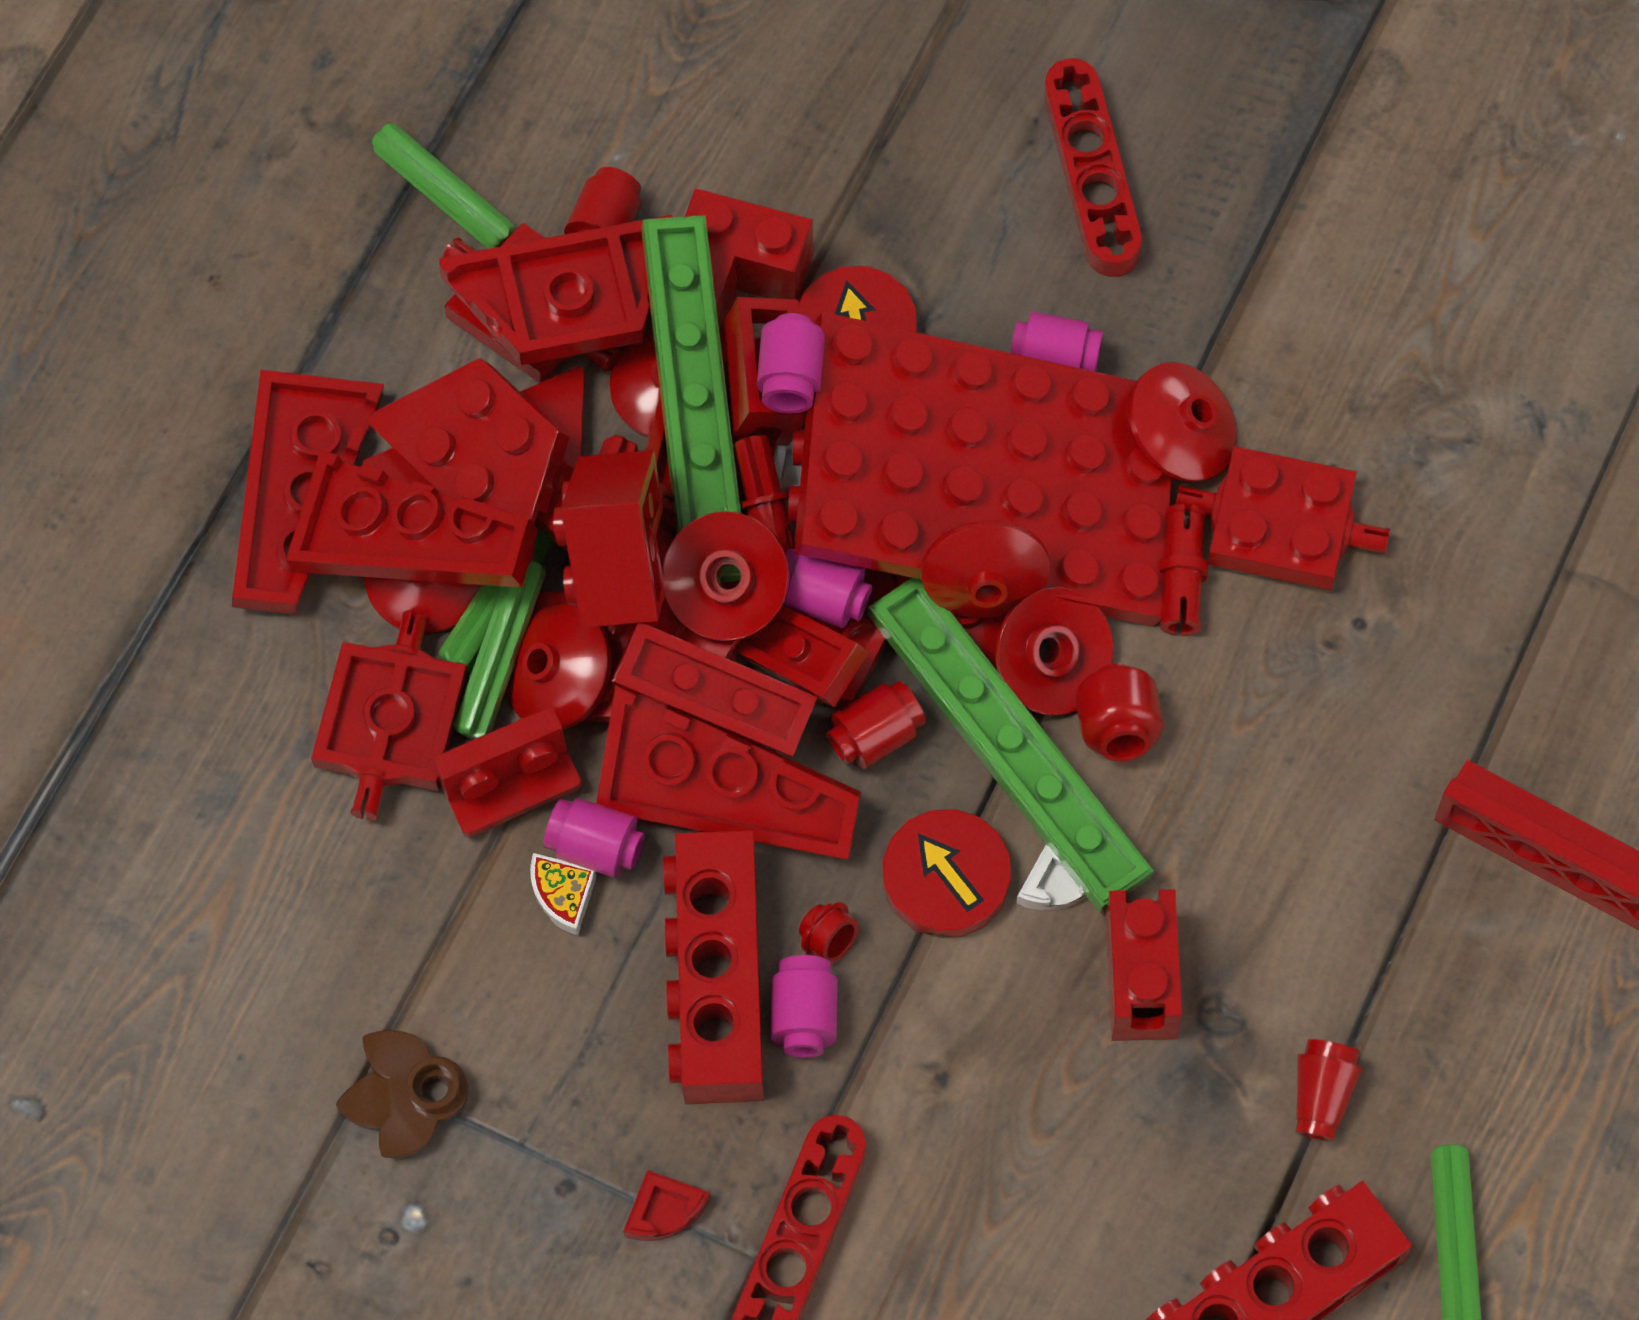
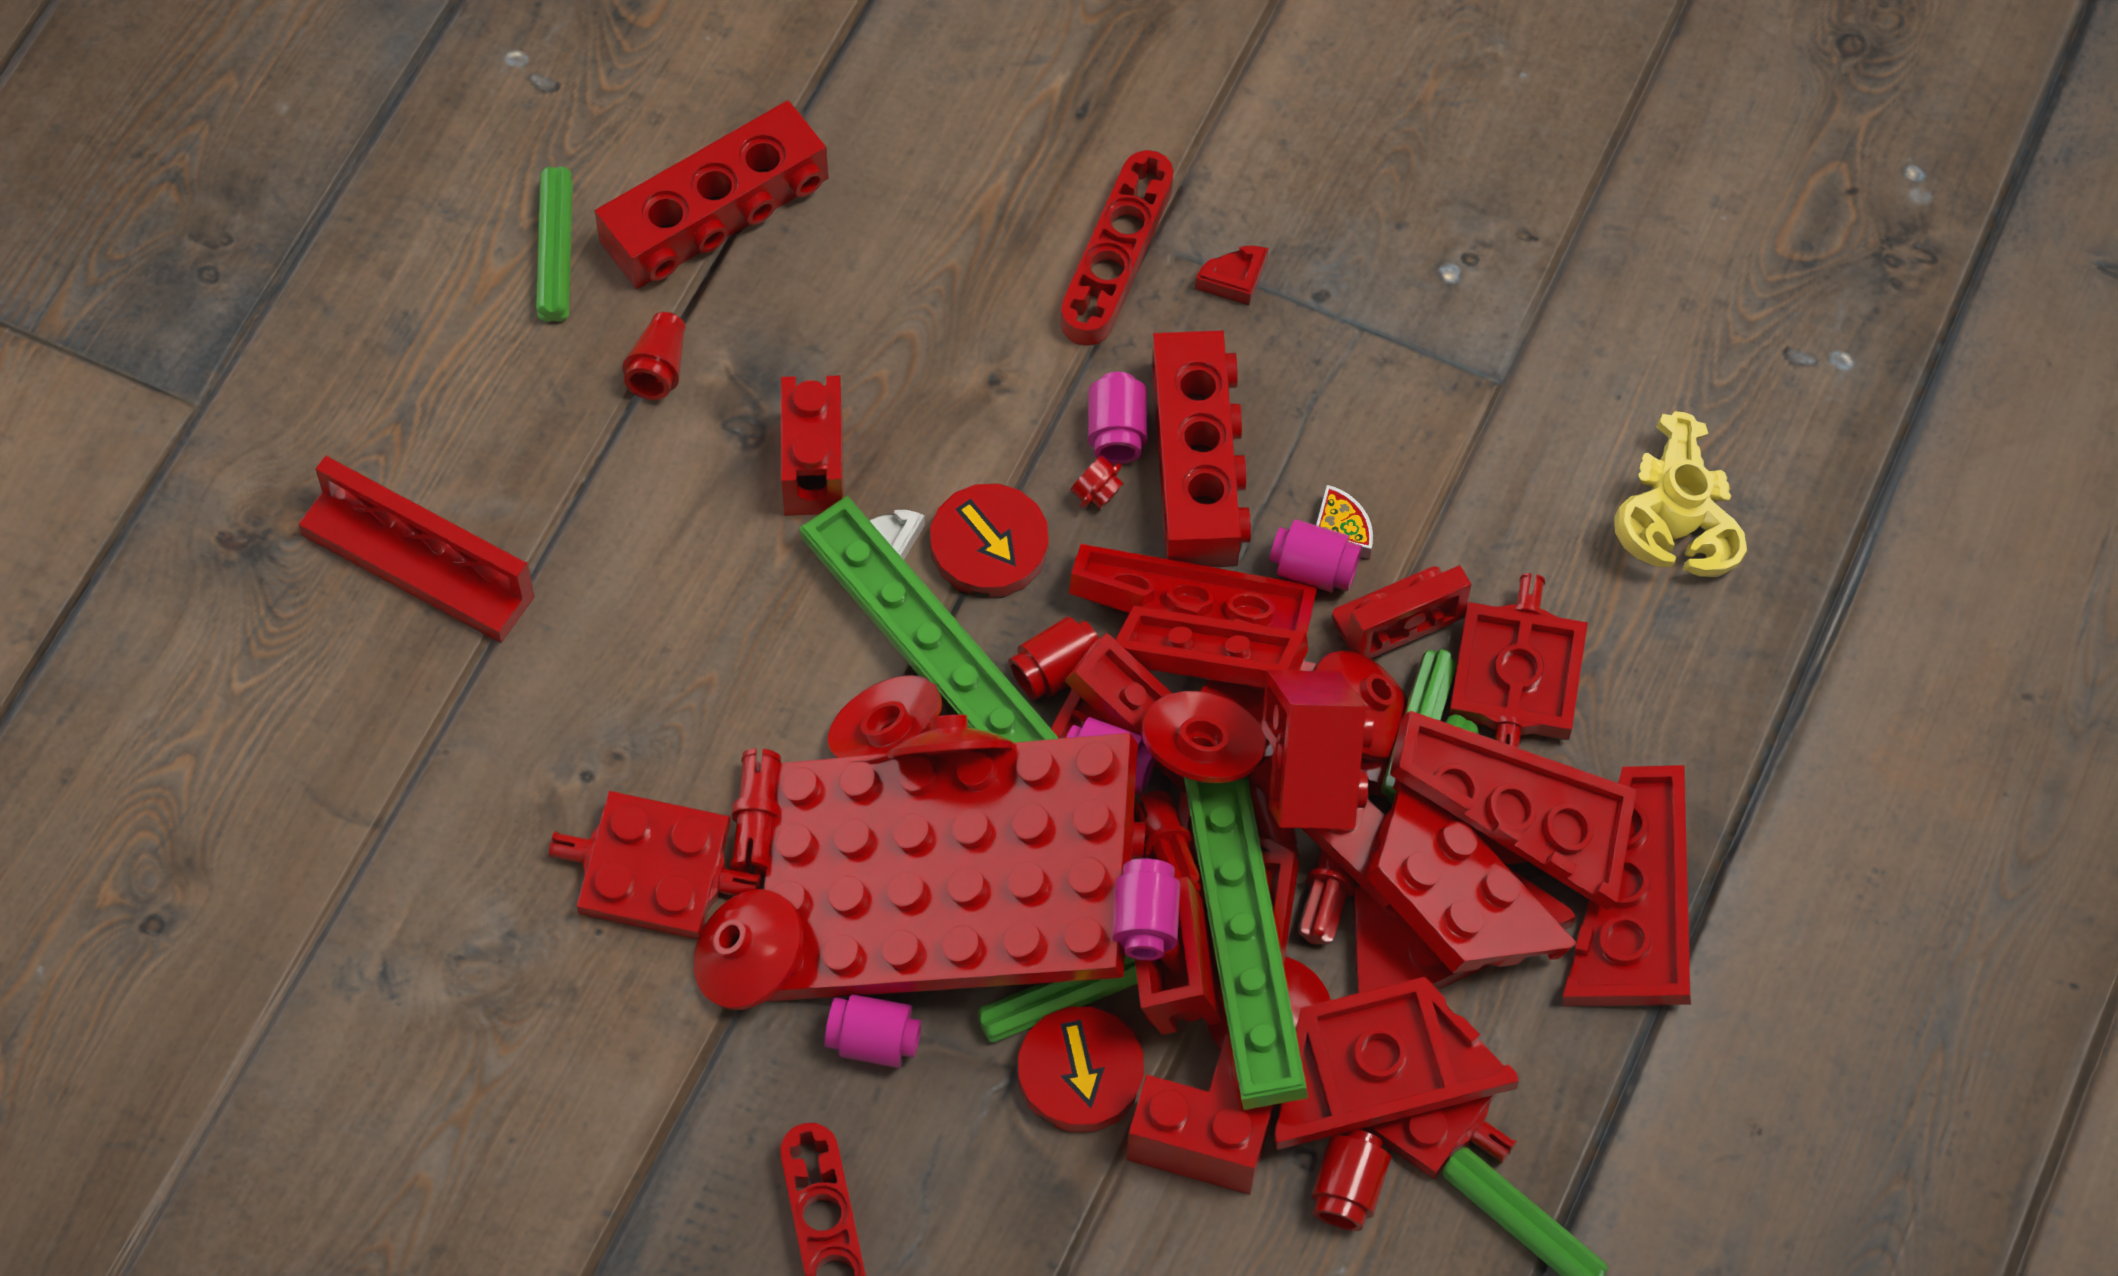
camera: 175 degrees right, 5 degrees down
reddish brown plate [336,1030,469,1158] -> none
red head [1075,663,1164,762] -> none
none -> light yellow animal [1614,411,1747,577]

